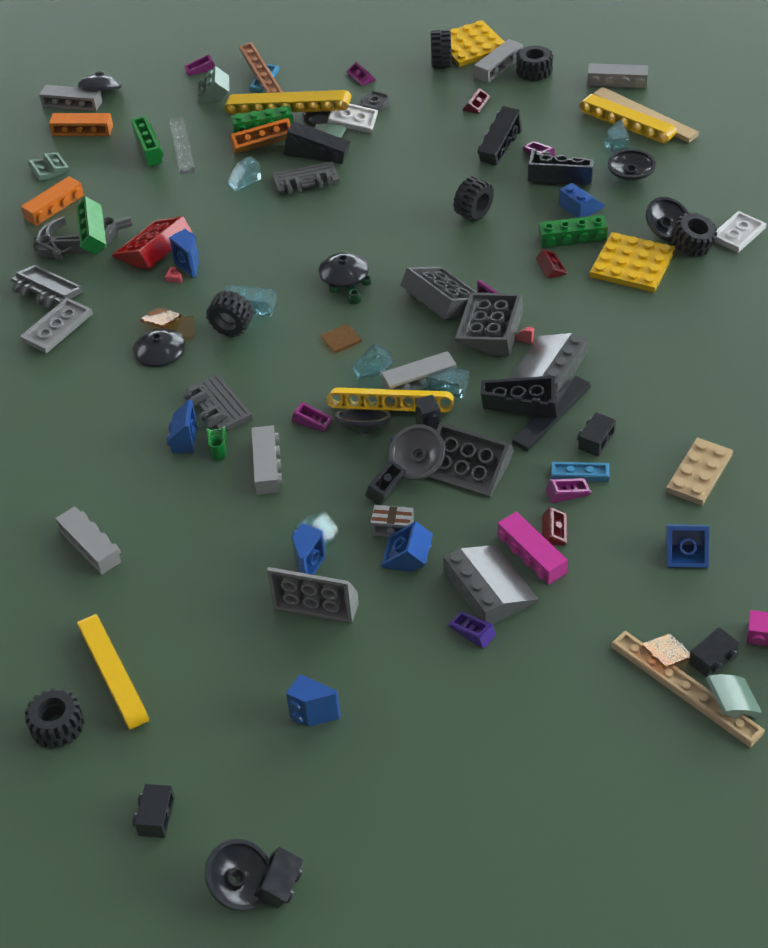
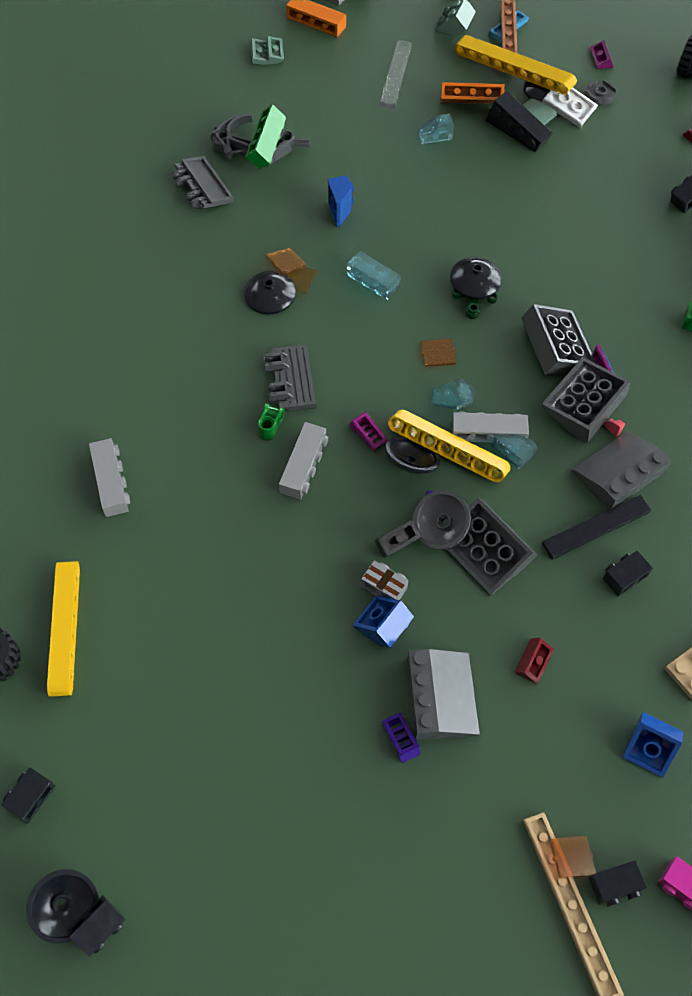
camera: 20 degrees right, 15 degrees up
light grey plate [20,298,93,354] -> none
orange brick [21,176,84,226] -> none
red slope [112,216,192,269] -> none
green brick [131,116,164,166] -> none
coral tile [165,266,182,283] -> none
blue slope [167,400,197,453] -> none
black tyre [206,290,254,337] -> none
green brick [231,106,293,133] -> none
light grey slope [267,567,359,623] -> none
dark grey hinge [272,161,340,194] -> none
blue slope [286,674,341,727] -> none
blue slope [291,523,326,575] -> none
clear light blue slope [294,511,339,544] -> none
black brick [415,394,441,431] -> none
black tyre [453,176,494,222] -> none
black wedge [481,375,557,418] -> none
dark pink brick [497,511,568,585] -> none
dark red slope [536,249,567,279] -> none
magenta slope [546,478,591,503] -> none
dark azure tile [551,462,610,482] -> none
slope [706,674,763,719] -> none

